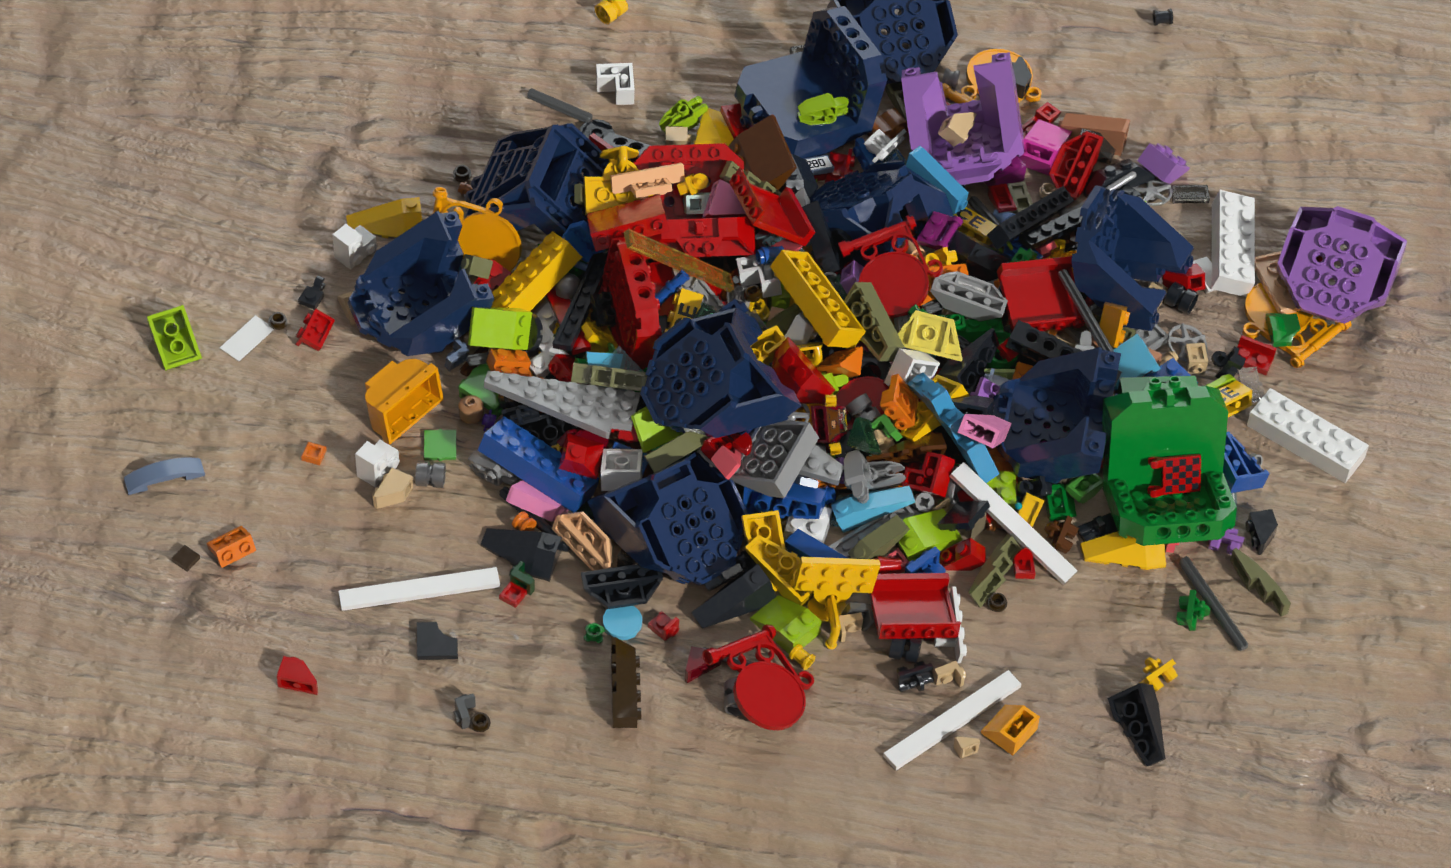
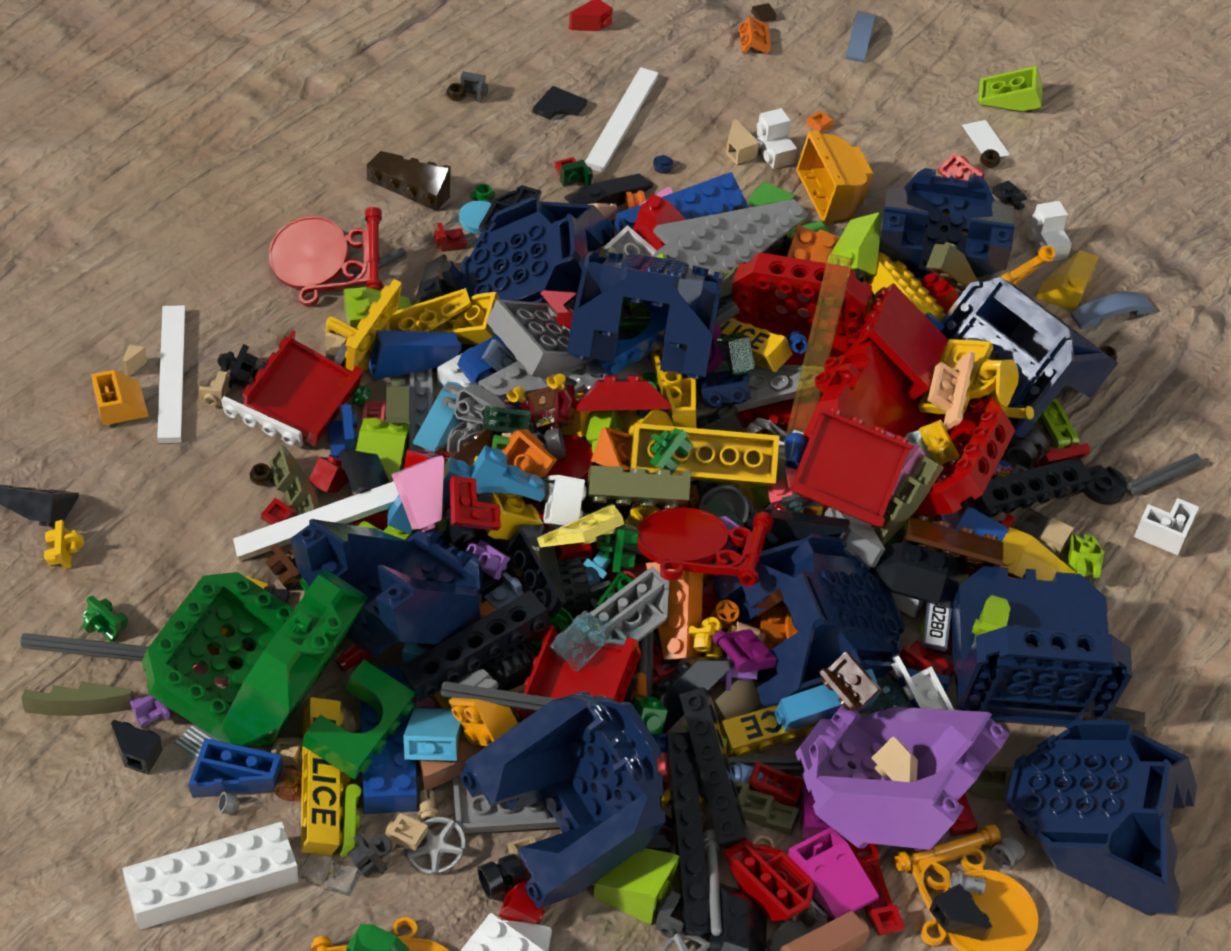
camera: 120 degrees right, 5 degrees down
flat silver wheel [415,461,446,488] -> none
dark red slope [685,646,721,683] -> none
yellow bush [789,644,816,670] -> none
red cone [873,556,902,574] -> none
red flag [1147,454,1201,498] -> none
red bracket [1237,335,1277,375] -> none
none -> red plate [449,476,501,531]
none -> clear light blue bracket [549,611,612,671]
none -> green hips [649,428,693,473]
none -> dark blue plate [653,155,673,174]
none -> bracket [819,651,882,711]
none -> sand blue slope [1071,292,1155,329]

